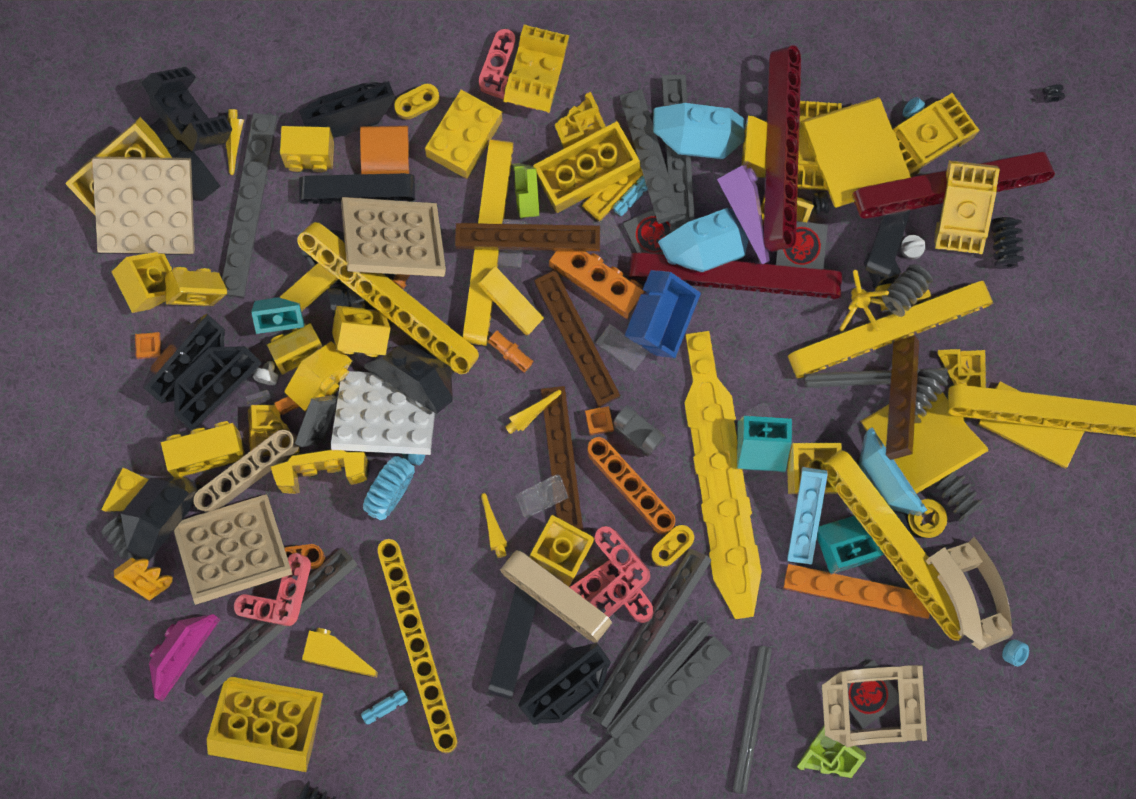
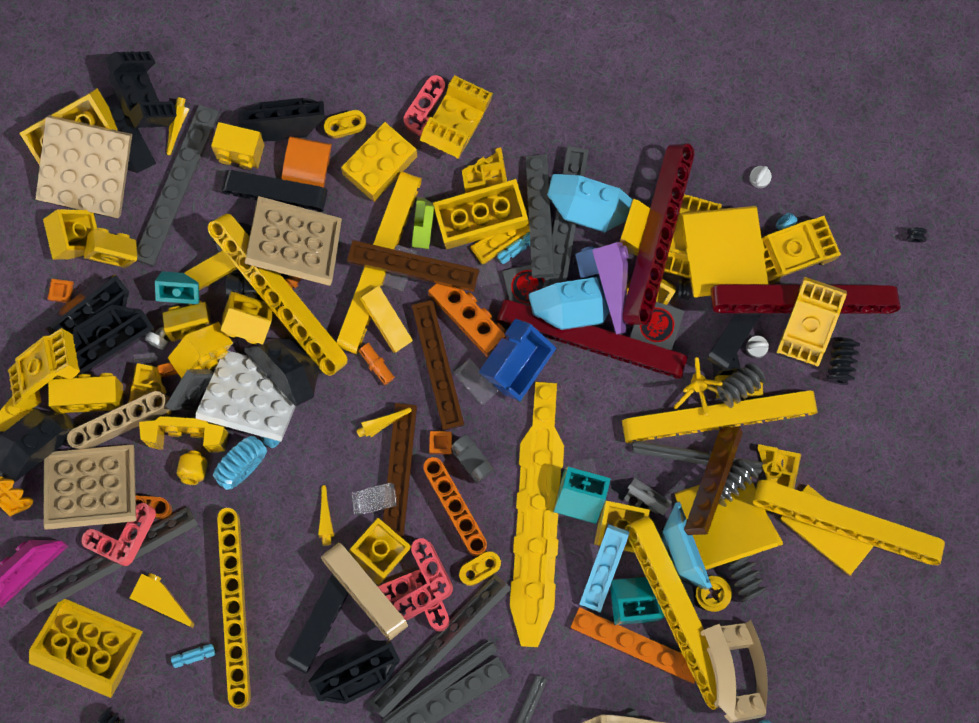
camera: 15 degrees right, 0 degrees up
none -> yellow plate [8,328,80,410]
none -> yellow head [177,451,208,485]
none -> medium blue brick [576,246,600,279]
none -> light grey plate [625,478,672,515]
none -> white tile [749,166,772,188]

